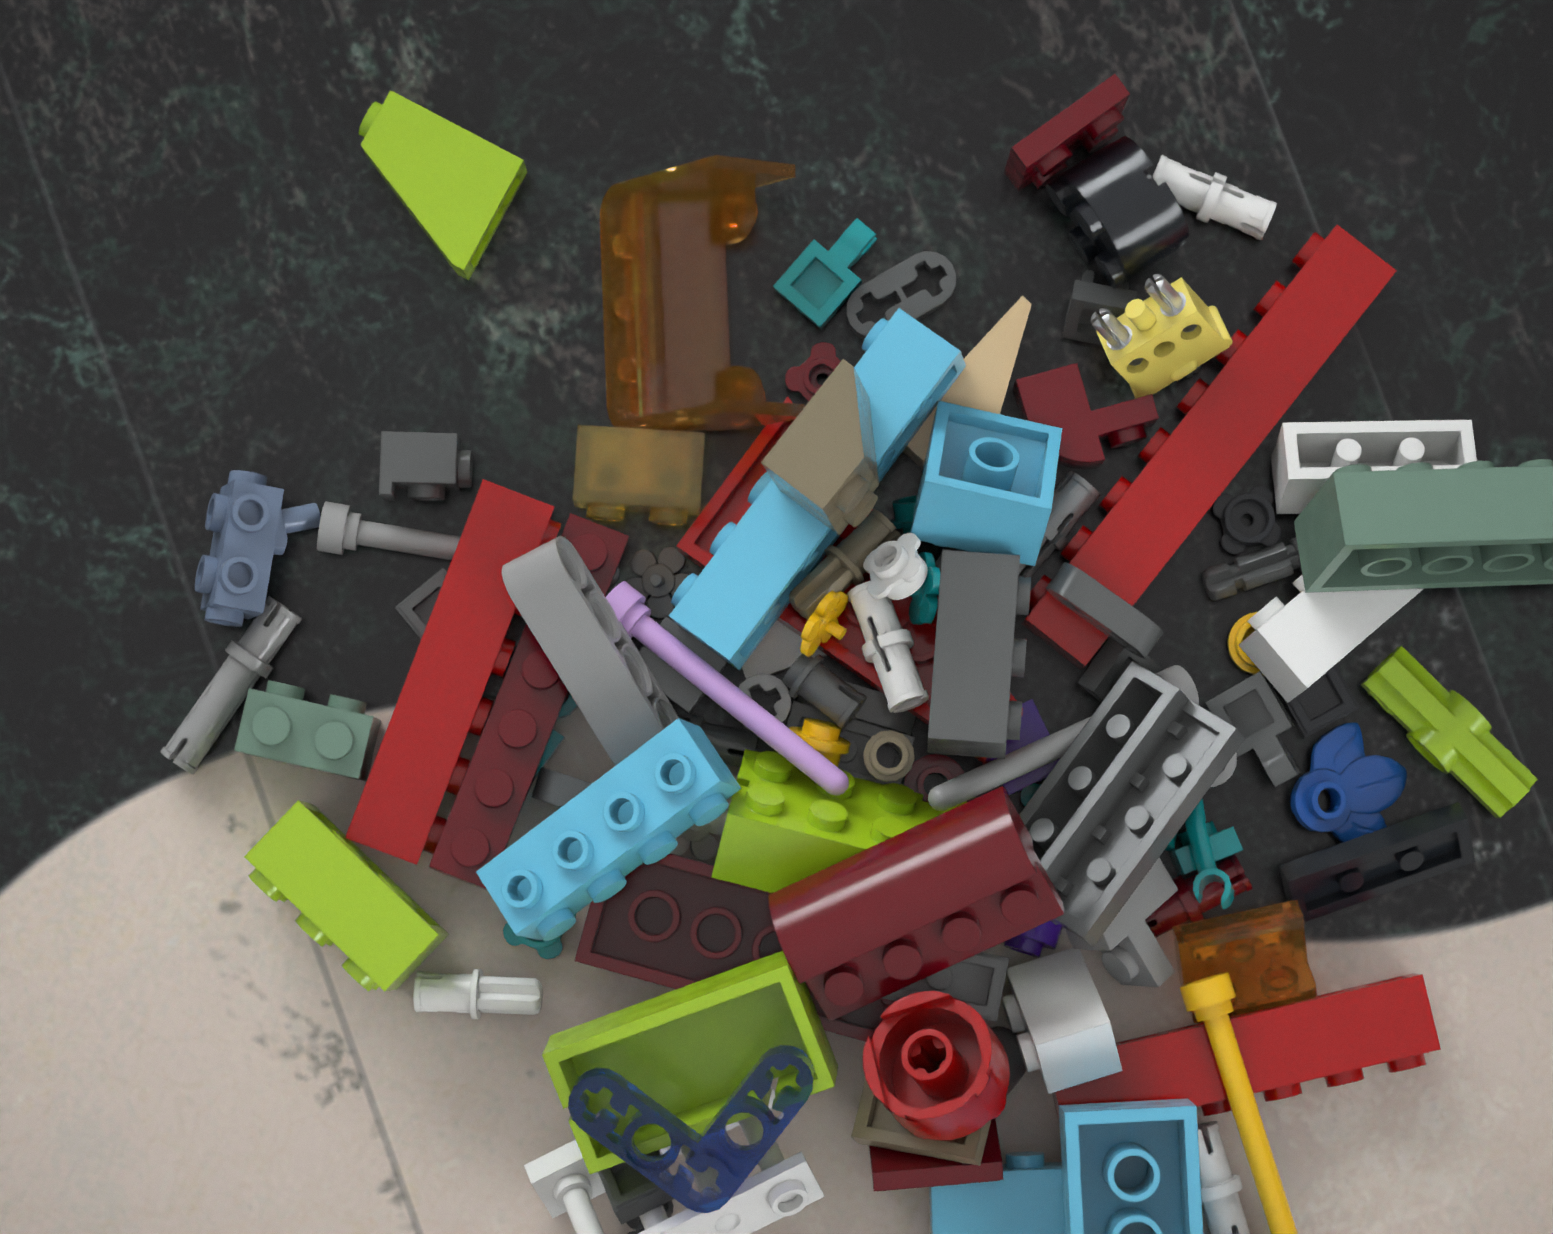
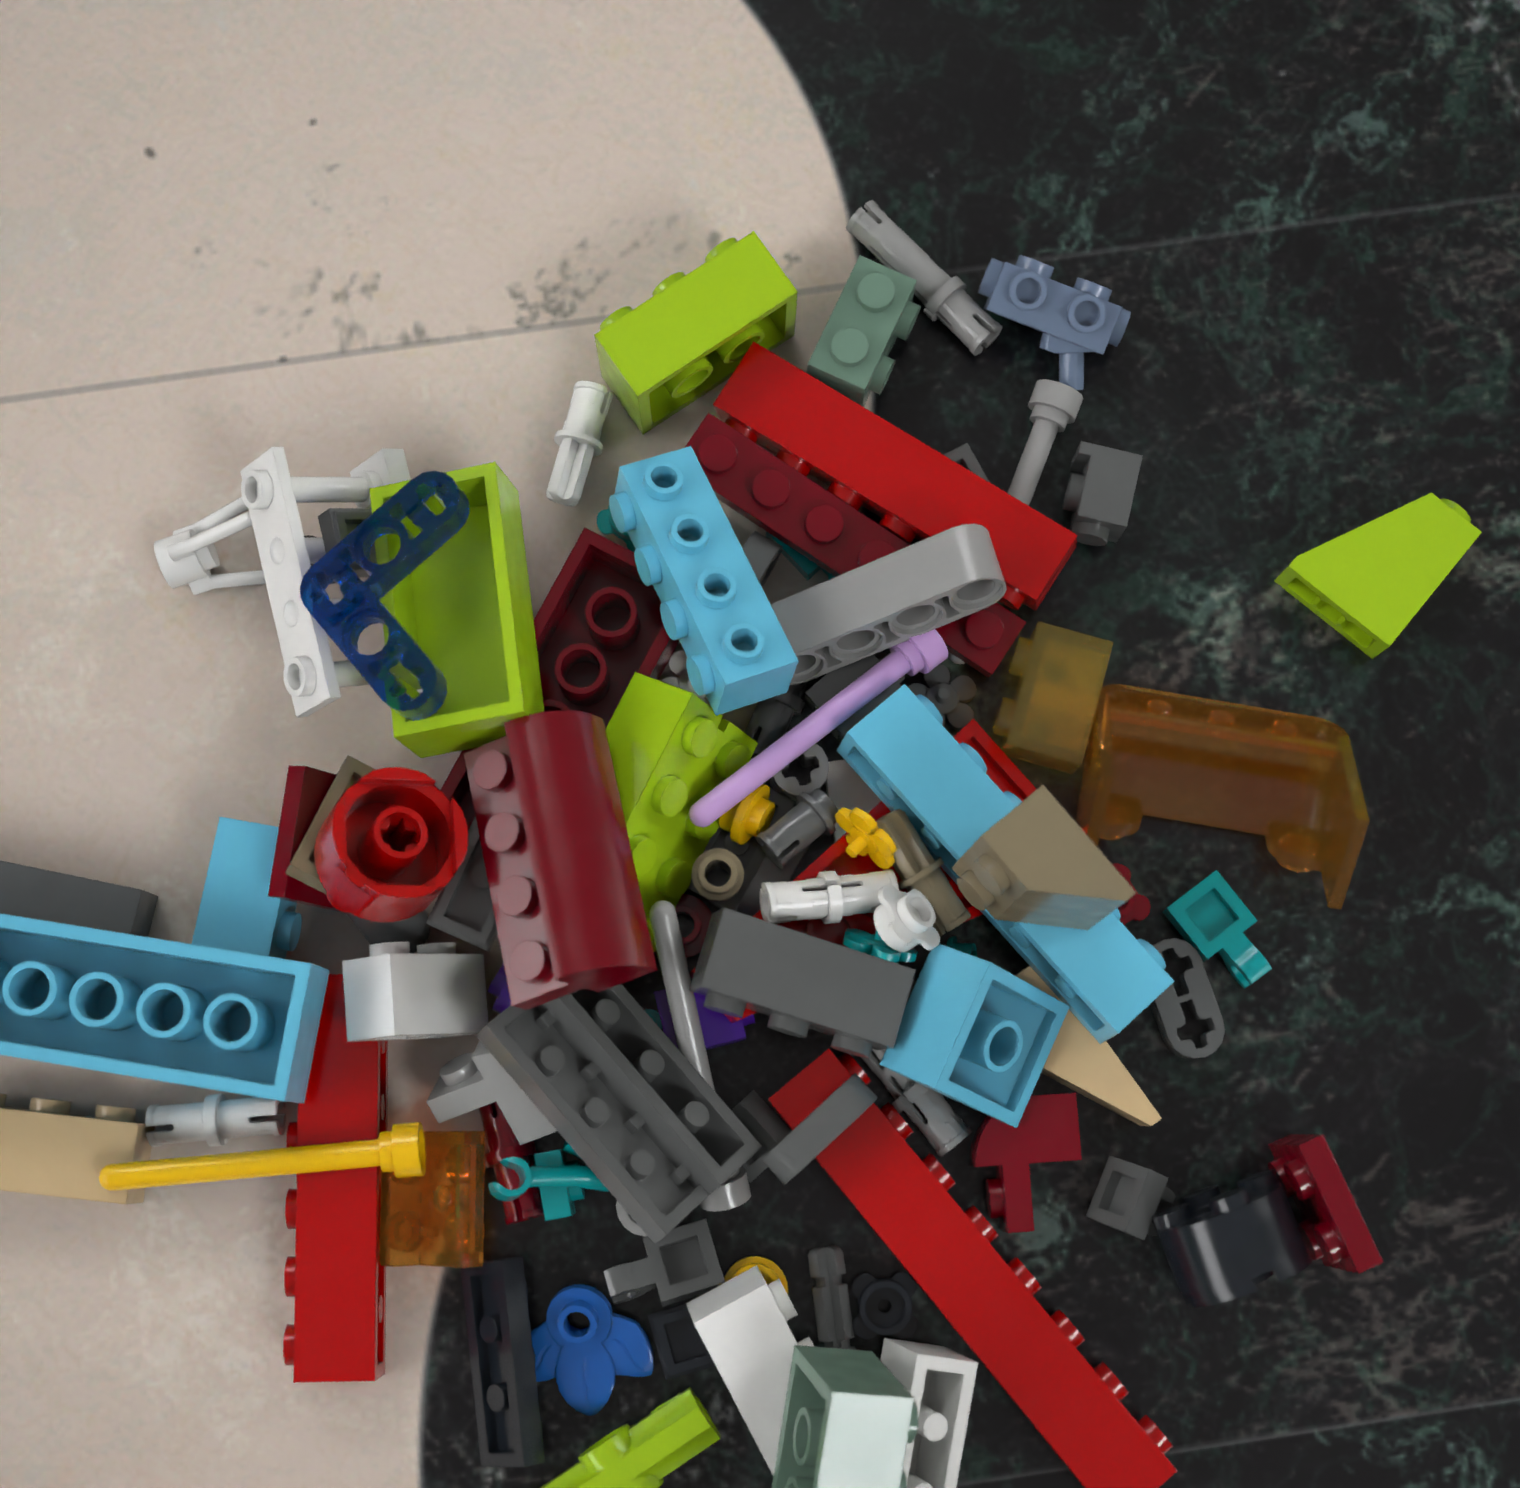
camera: 100 degrees right, 5 degrees down
light yellow piece [1091,274,1233,399] -> none
white pin [1152,155,1277,240] -> none

